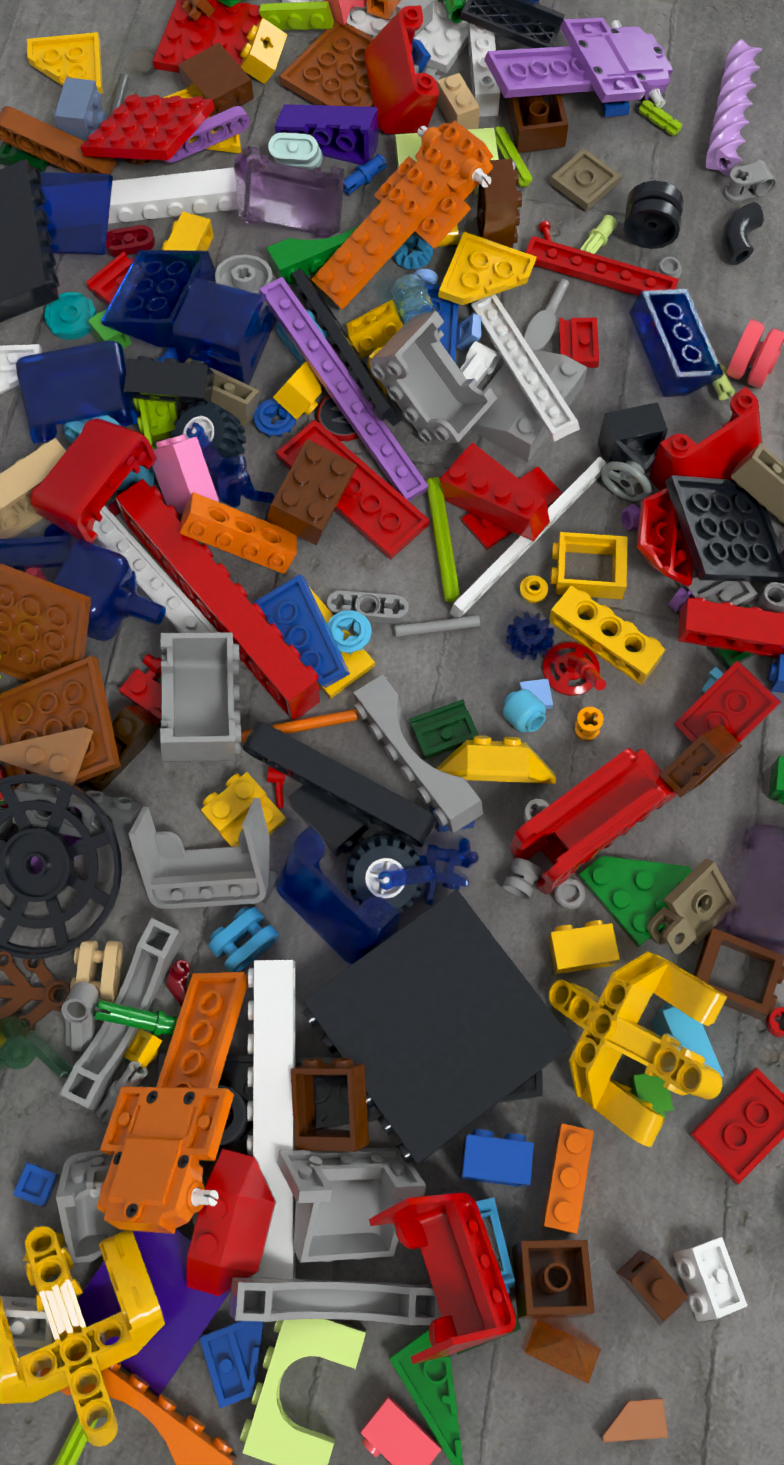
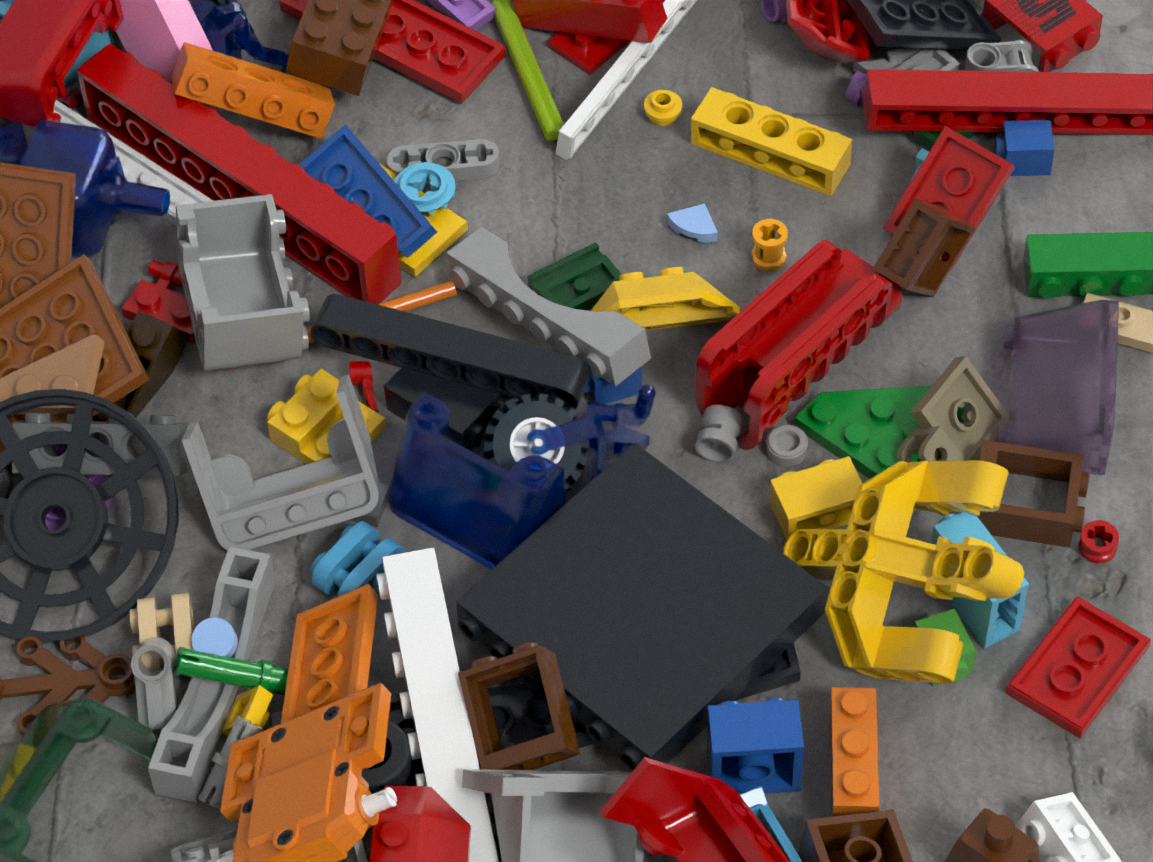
camera: 10 degrees left, 15 degrees down
dark red arm [166,959,190,1007] -> none
light grey bar [395,615,480,637] -> none
medium azure head [503,689,546,733] -> none
clear blue gear [506,611,555,662] -> none
red dish [542,642,606,696] -> none
yellow window [551,532,628,600] -> none
none -> light blue tile [191,618,238,658]

